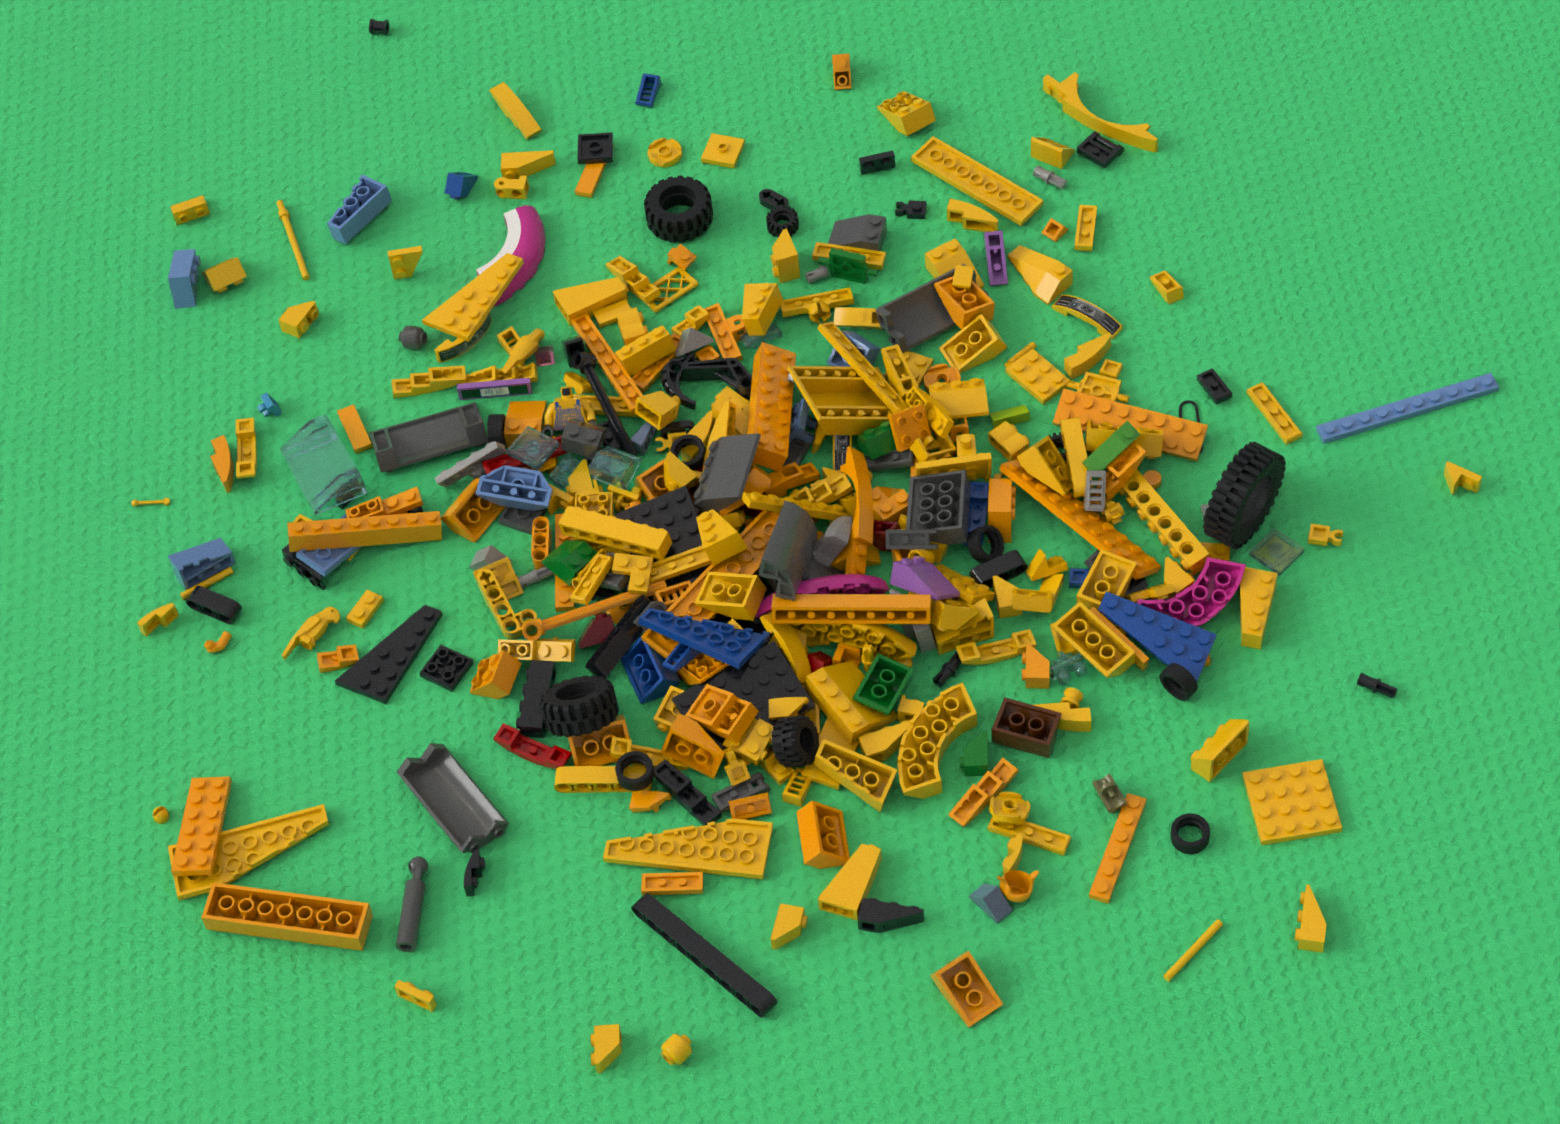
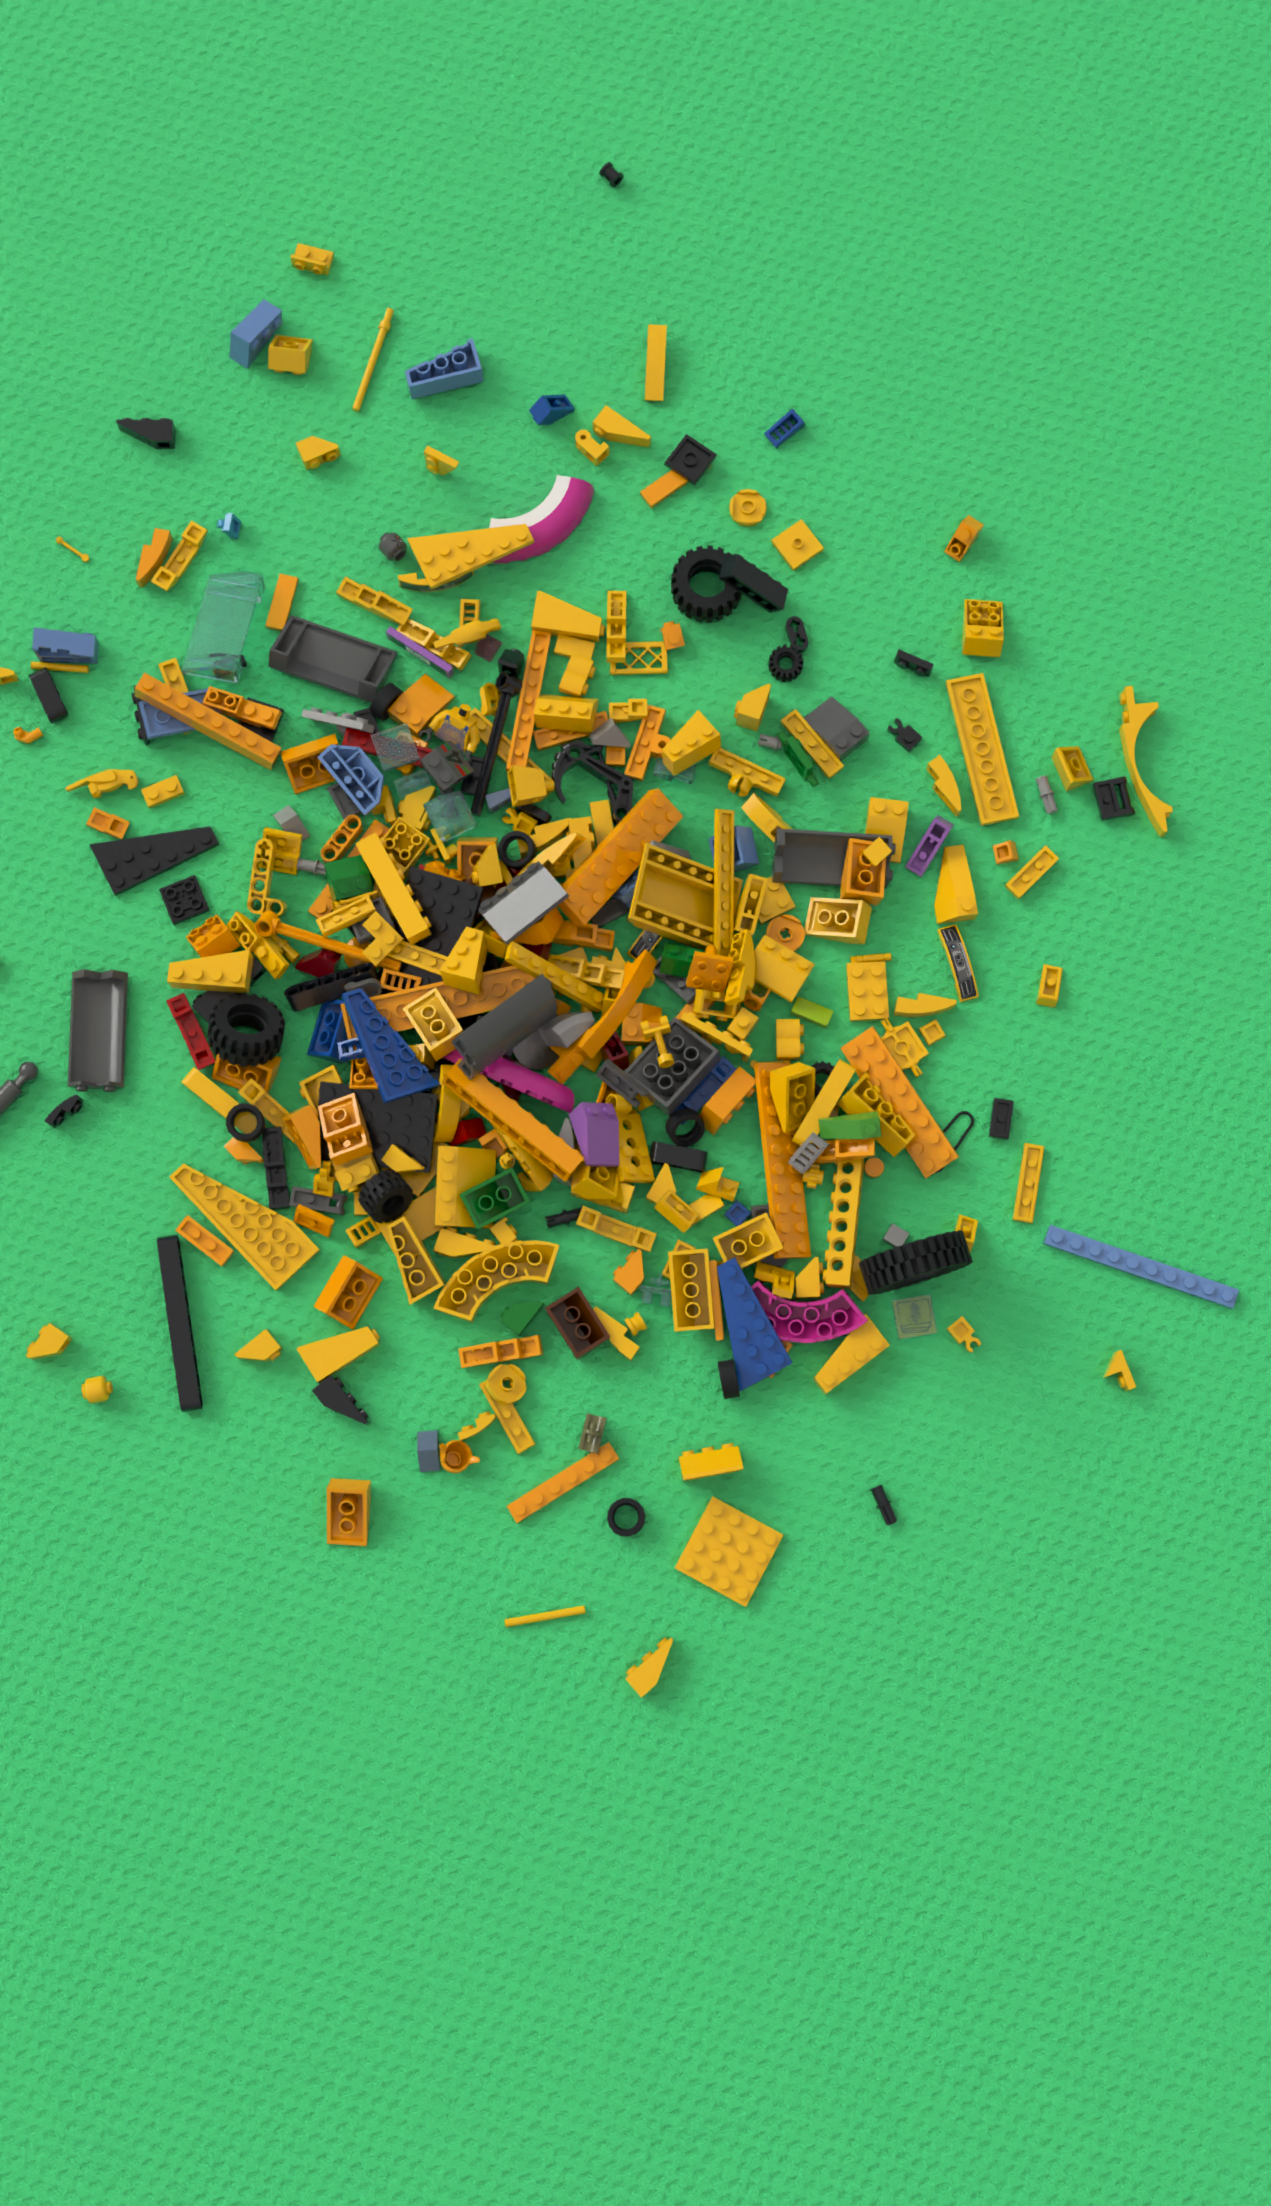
camera: 30 degrees right, 25 degrees up
none -> black slope [116,418,176,449]
none -> yellow wedge [167,950,254,994]
none -> yellow bar [640,1015,674,1068]
none -> black brick [719,554,788,613]

